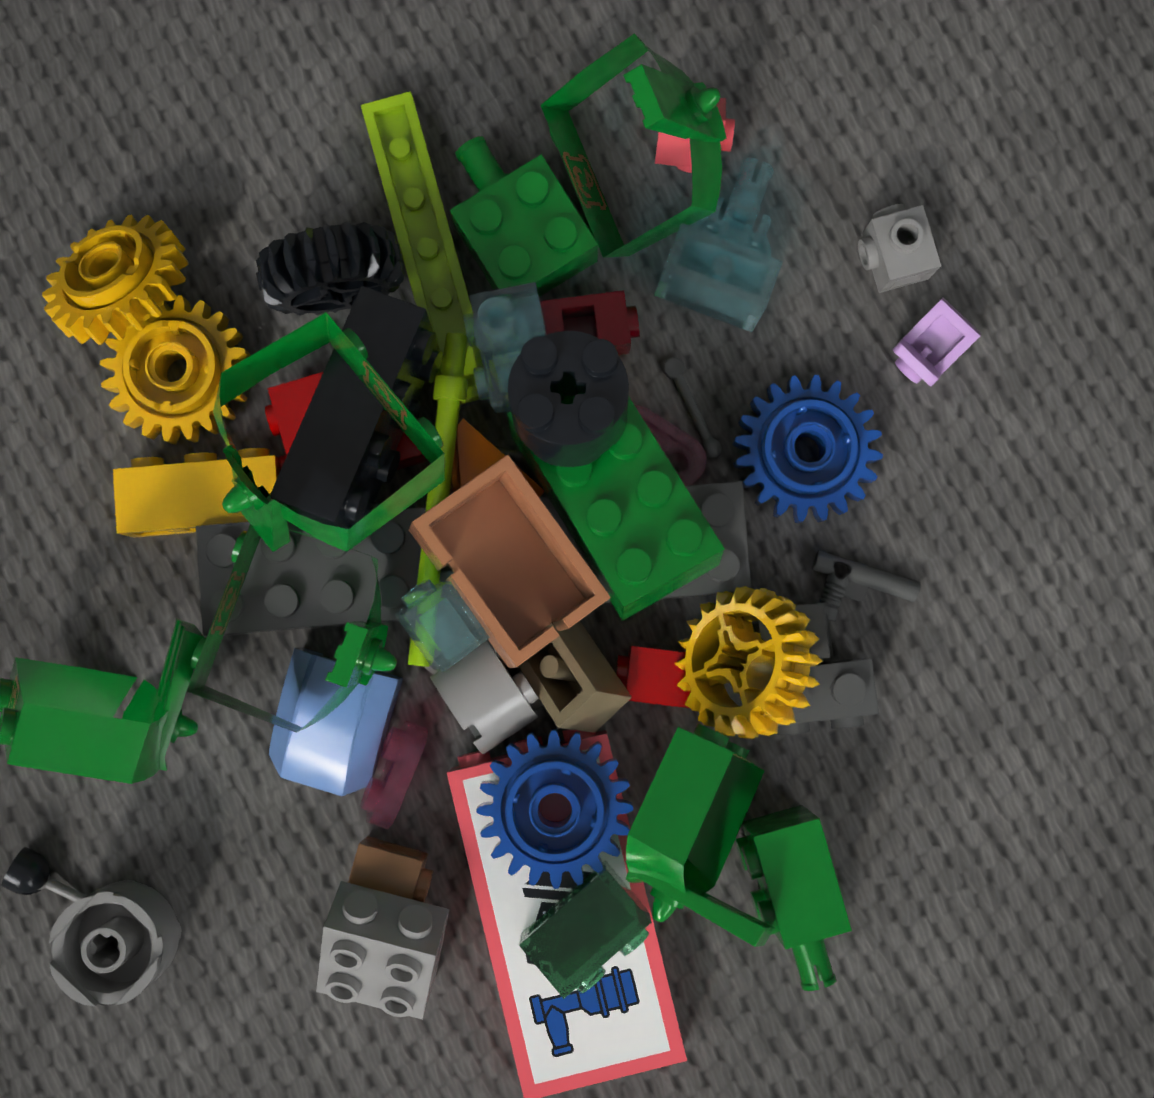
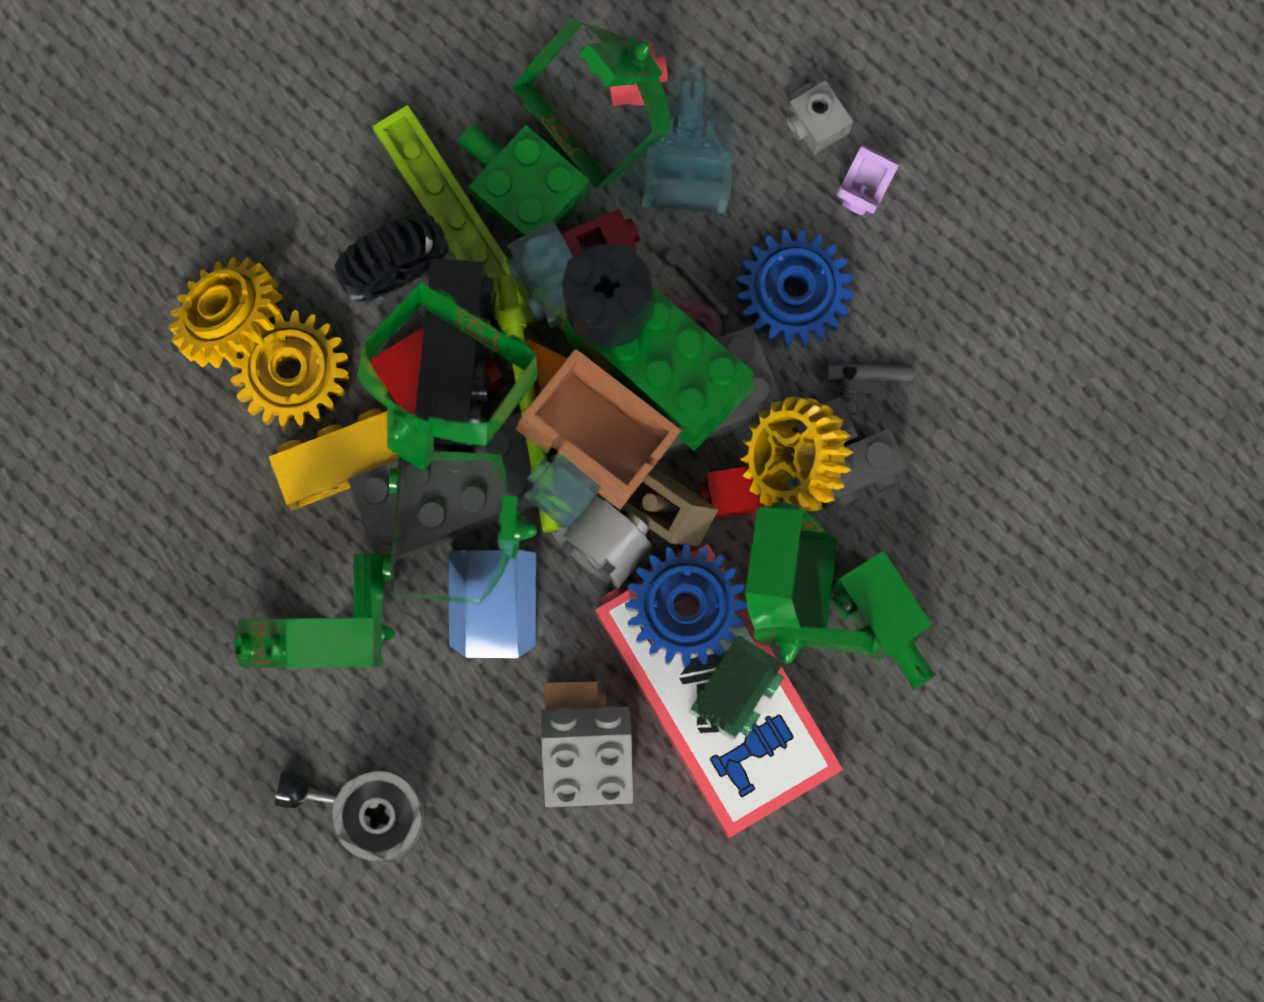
camera: 25 degrees left, 5 degrees down
clear pink plate [360,720,428,830] -> none

